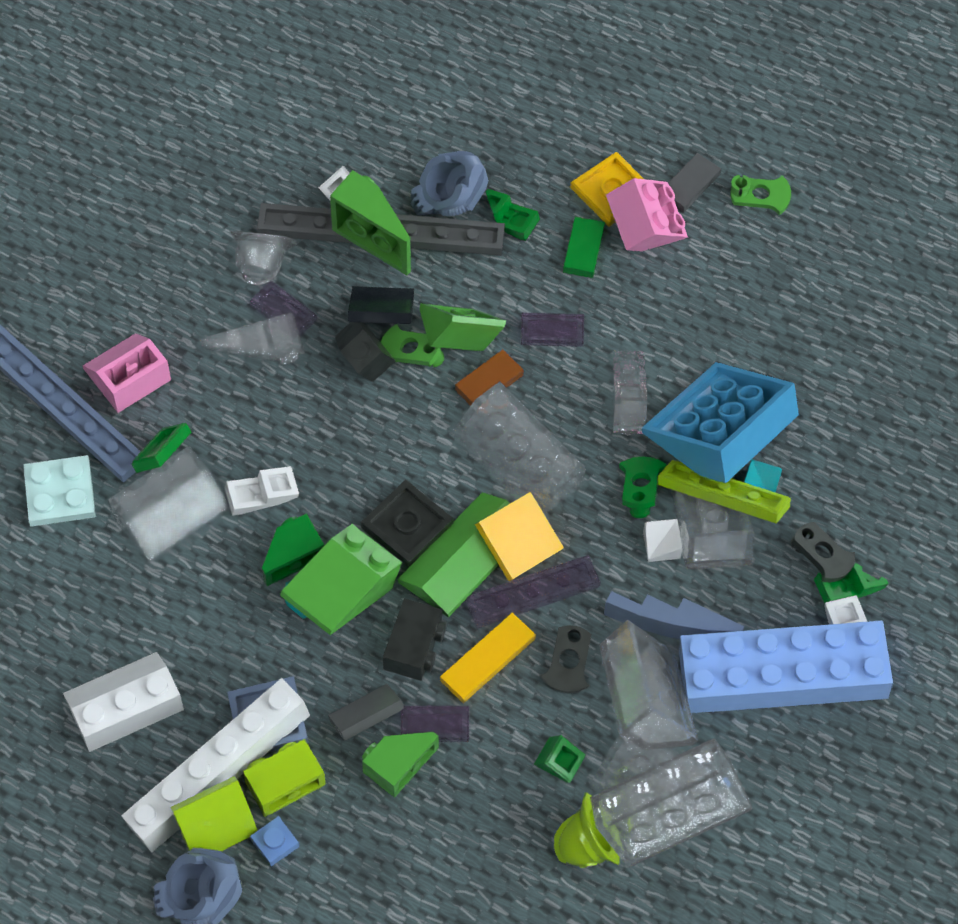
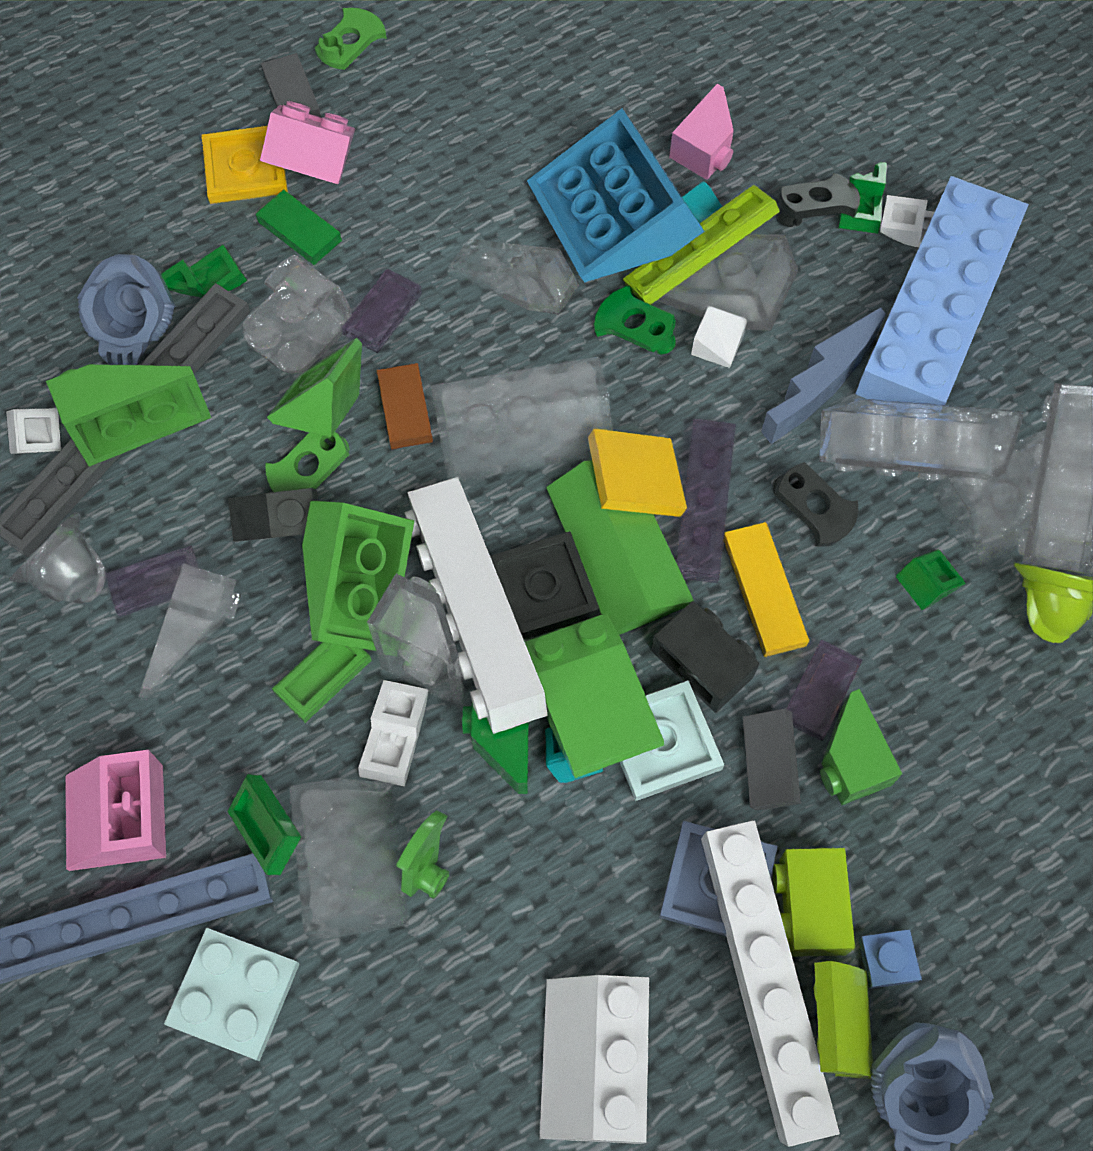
camera: 60 degrees left, 5 degrees up
black tile [348,286,414,324] -> none
none -> clear piece [243,254,352,374]
none -> bright green tile [272,642,372,723]
none -> bright green slope [302,501,414,653]
none -> clear slope [367,573,466,709]
none -> bright green piece [396,810,449,899]
none -> white brick [404,477,547,734]
none -> light aqua plate [620,681,724,801]
none -> bright pink slope [669,84,734,180]

